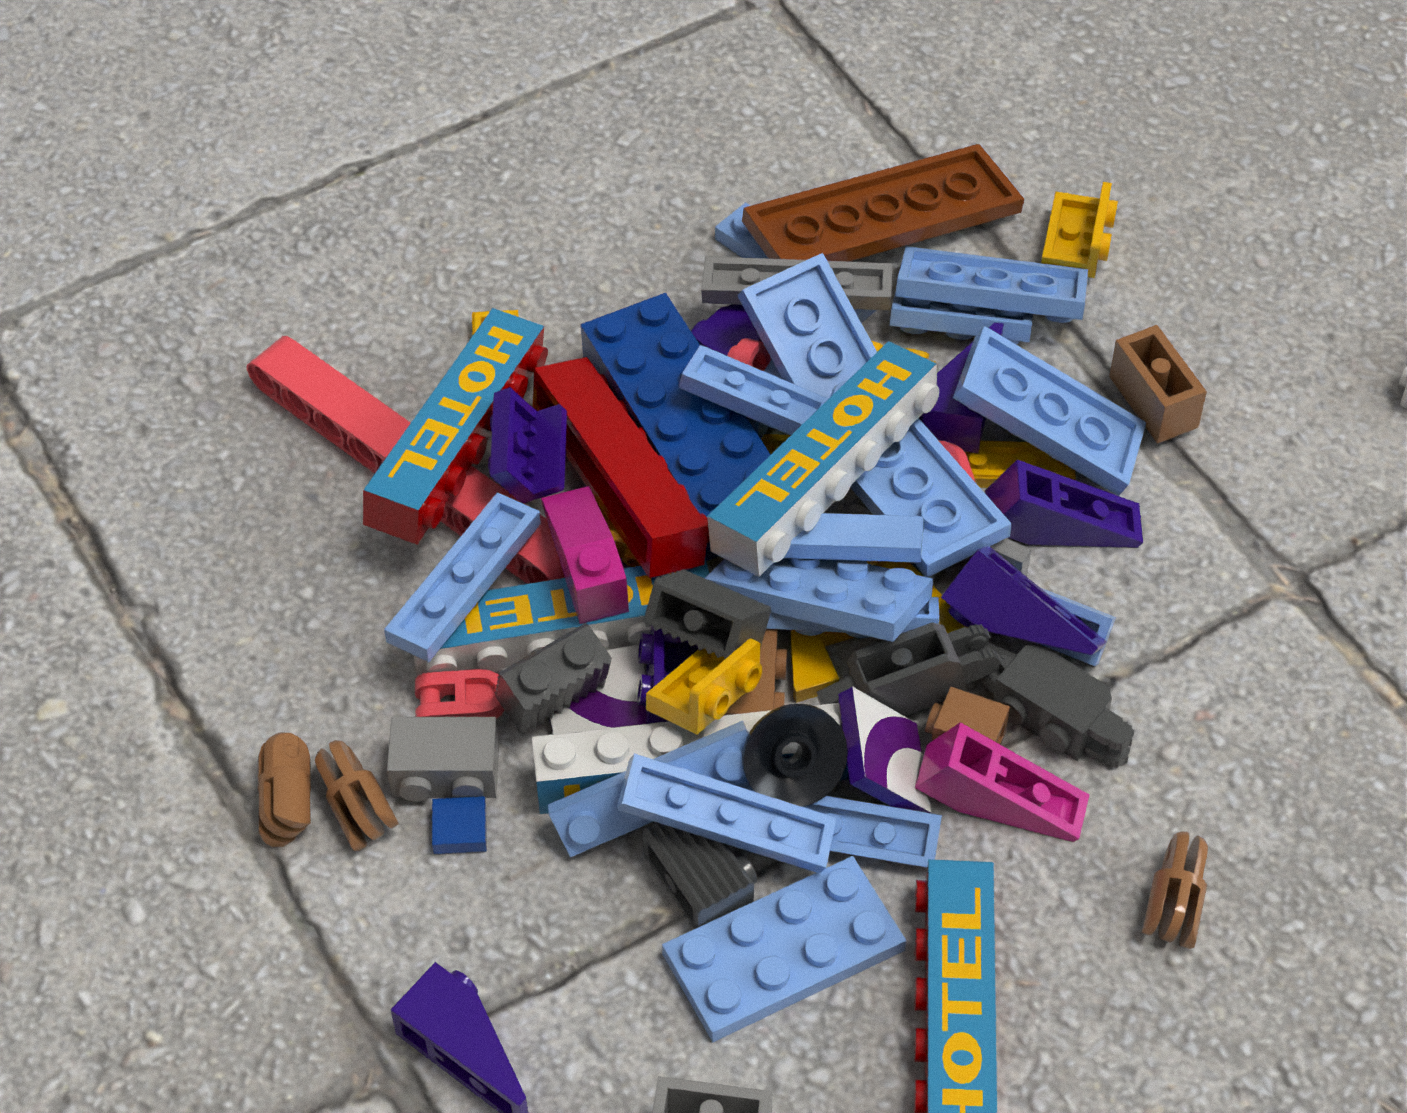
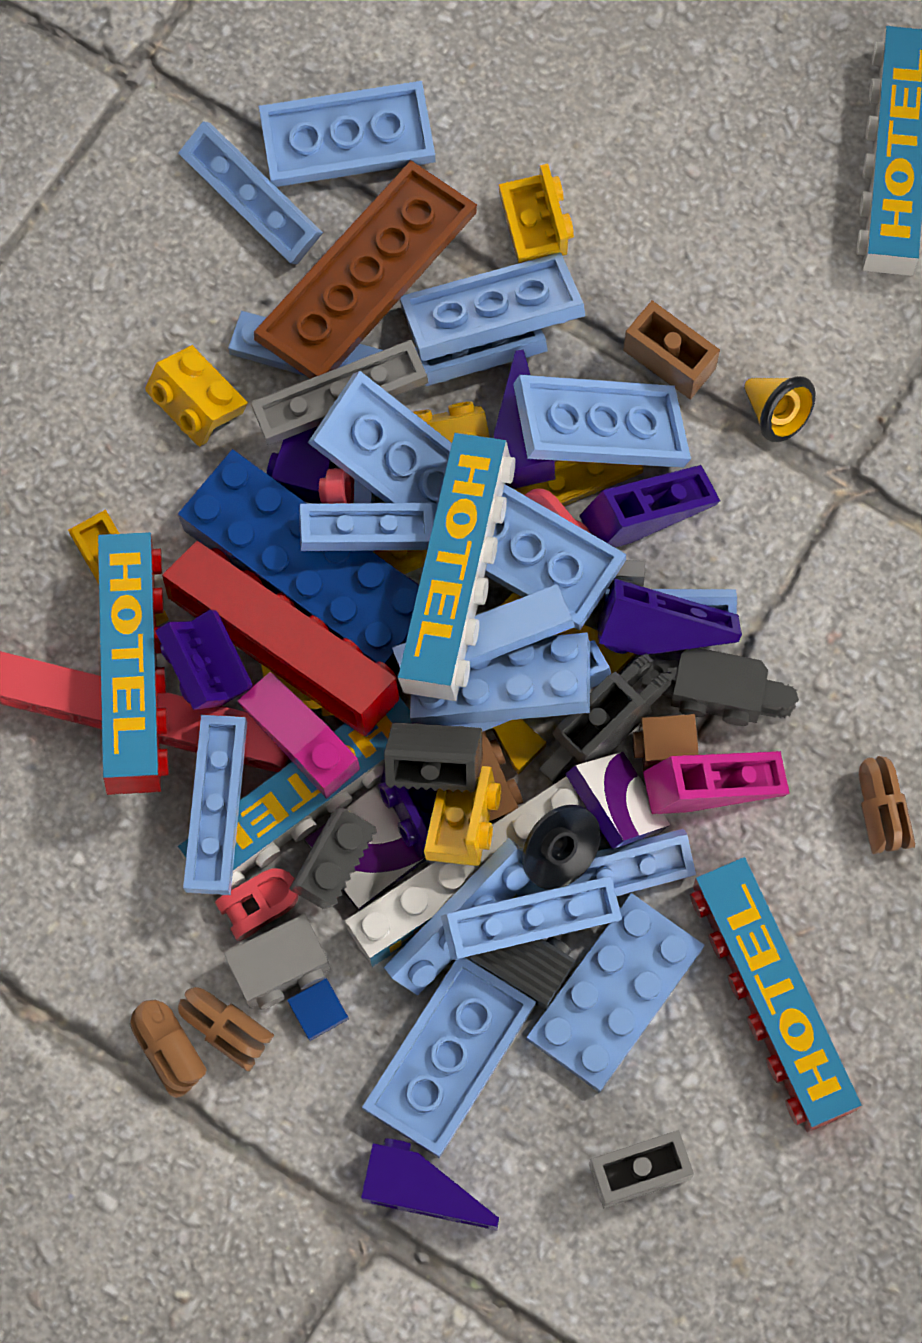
camera: 25 degrees left, 20 degrees up
none -> yellow bracket [145,345,248,447]
none -> light blue plate [178,121,323,264]
none -> light blue plate [259,81,436,187]
none -> light blue plate [362,957,536,1158]
none -> yellow hat [744,376,816,442]

